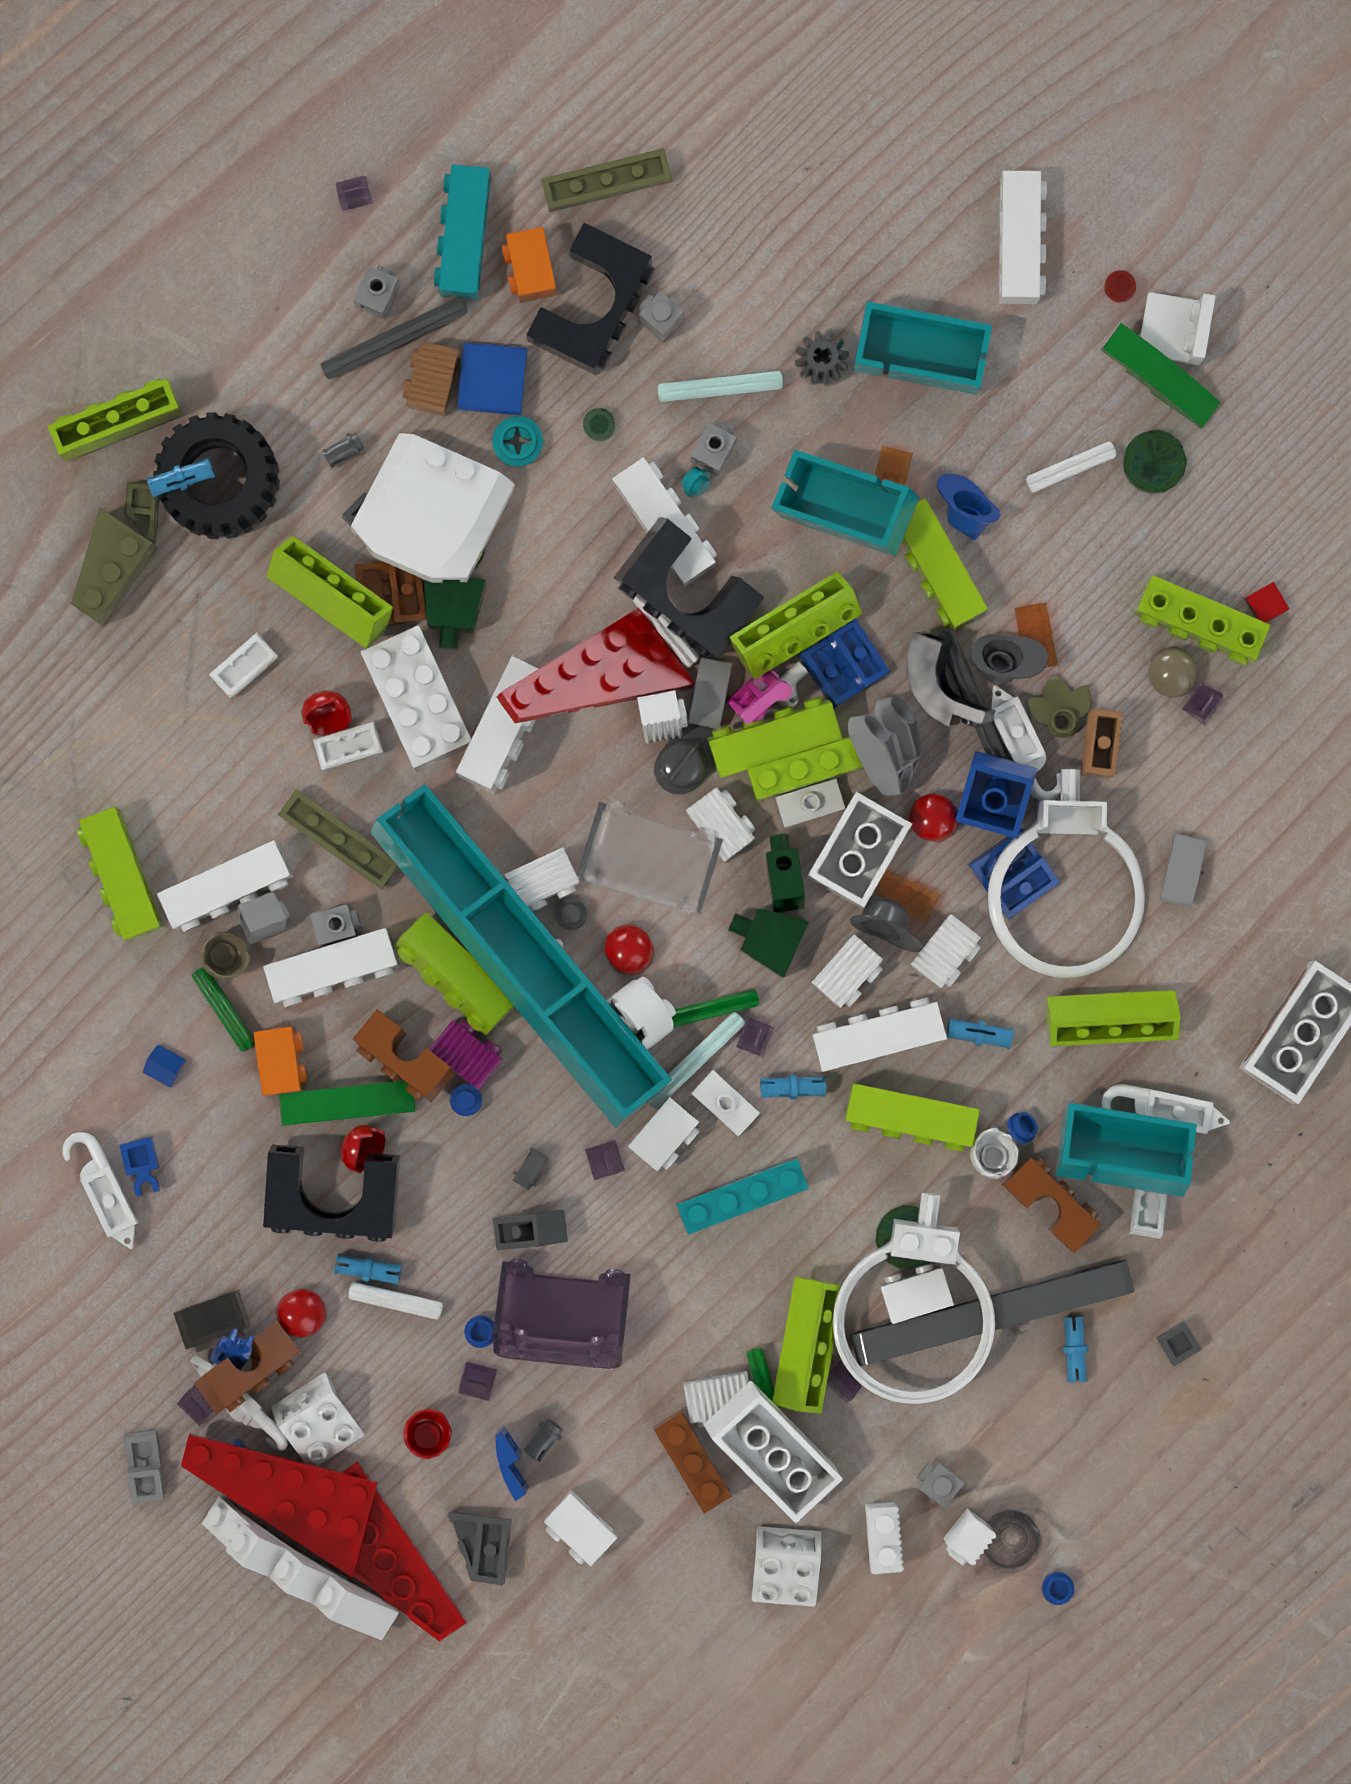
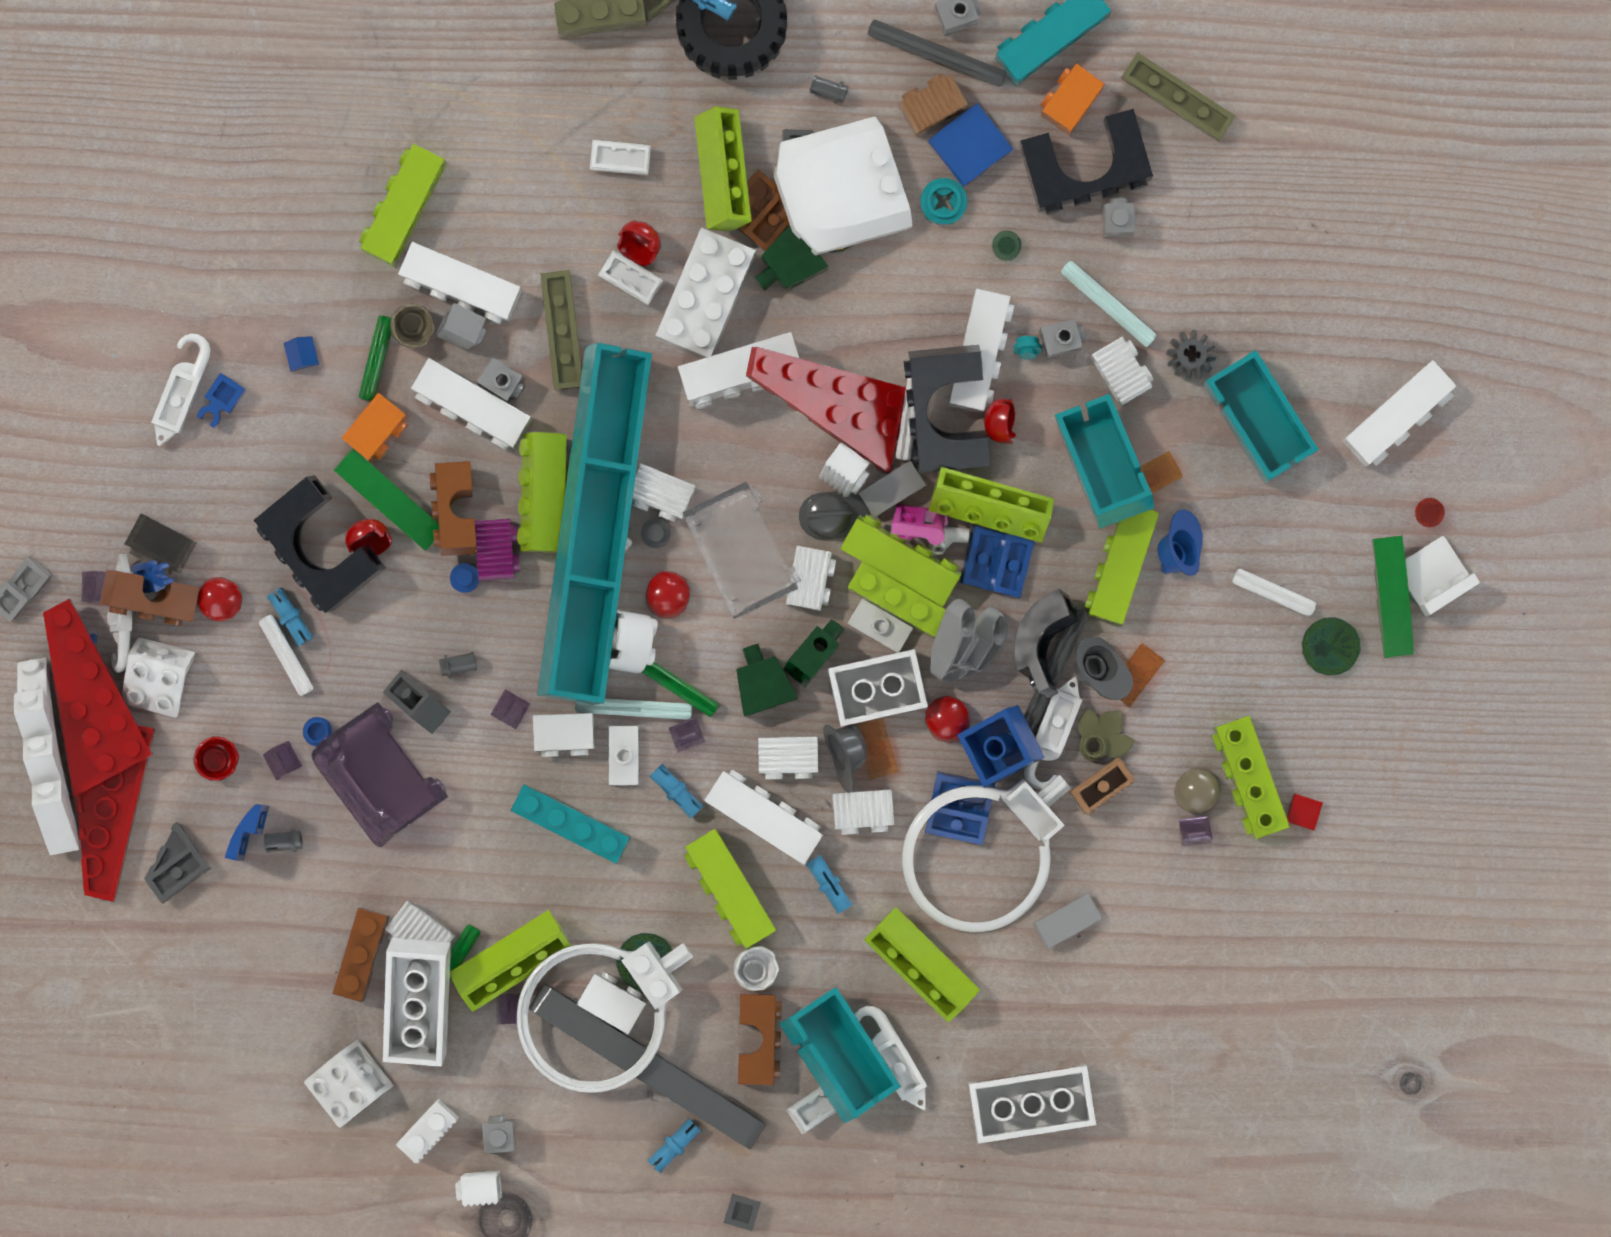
camera: 45 degrees right, 0 degrees up
white brick [544,1489,618,1567] -> none
blue plate [1007,1112,1038,1144] -> none
none -> red hair [983,398,1016,444]
none -> white brick [1090,337,1153,407]

